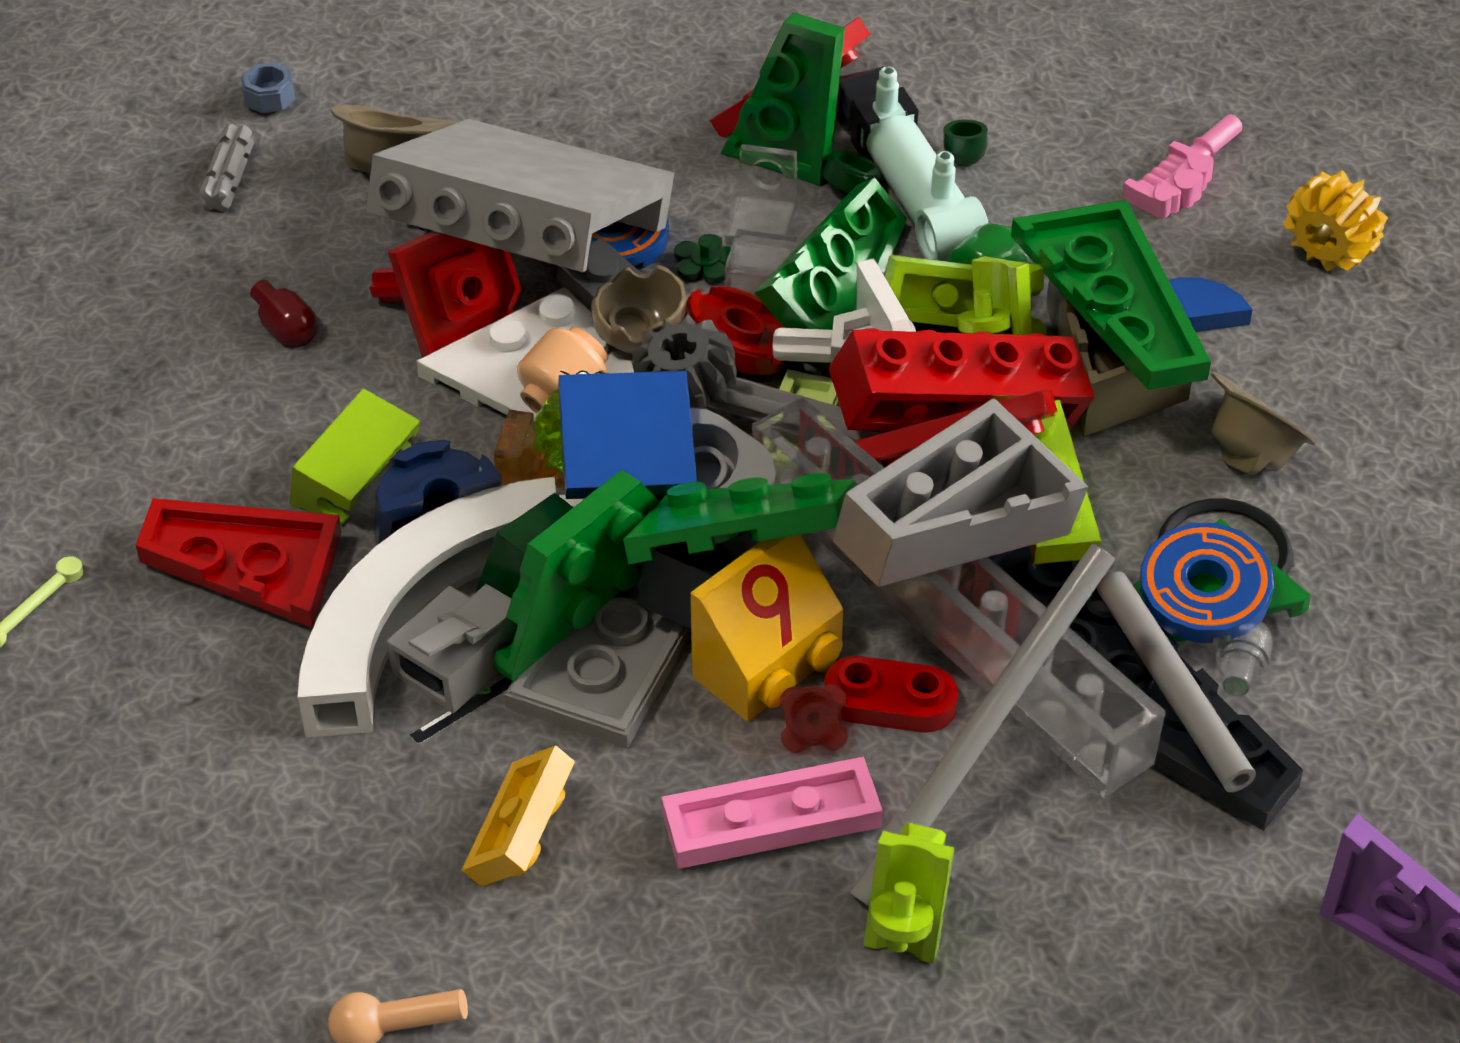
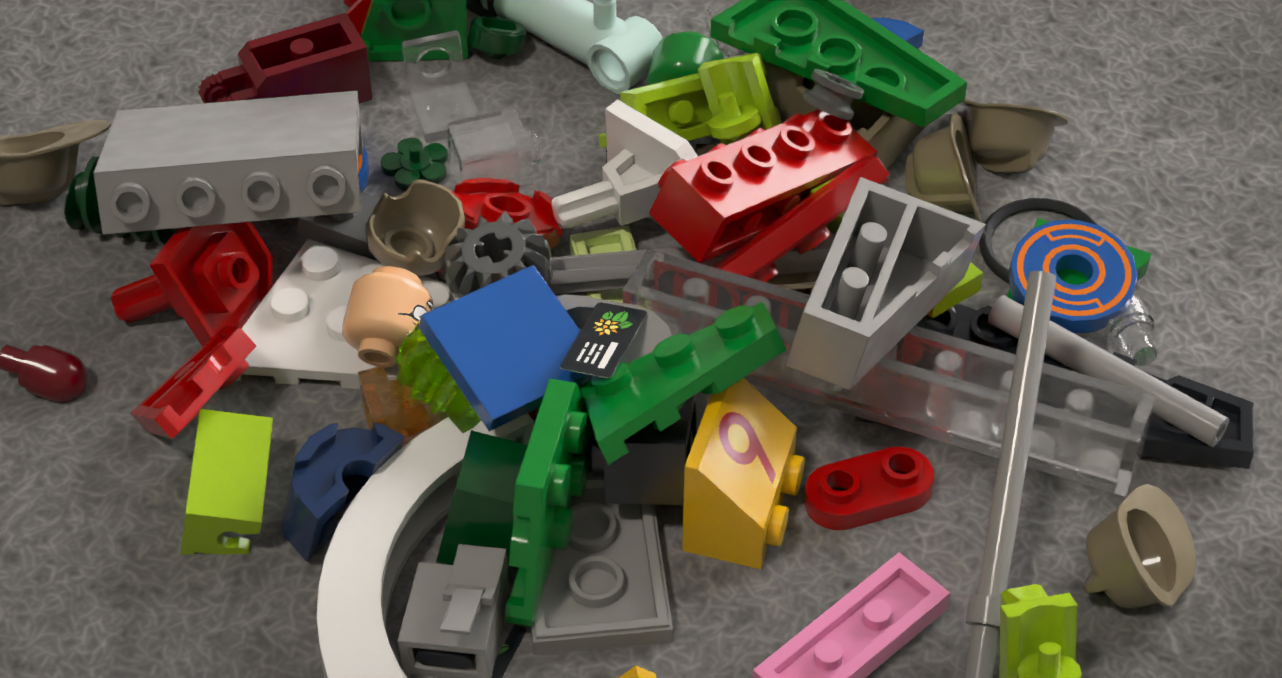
camera: 30 degrees left, 0 degrees up
red wing [135,498,342,628] -> none
green wing [754,177,907,375] -> none
clear red plate [780,684,848,753] -> none
none -> red wing [130,326,256,439]
none -> dark red hinge [198,13,372,104]
none -> black sticker [560,302,647,378]
none -> dark grey bush [802,69,864,120]
none -> dark tan piece [905,113,986,238]
none -> dark tan piece [1083,484,1196,609]

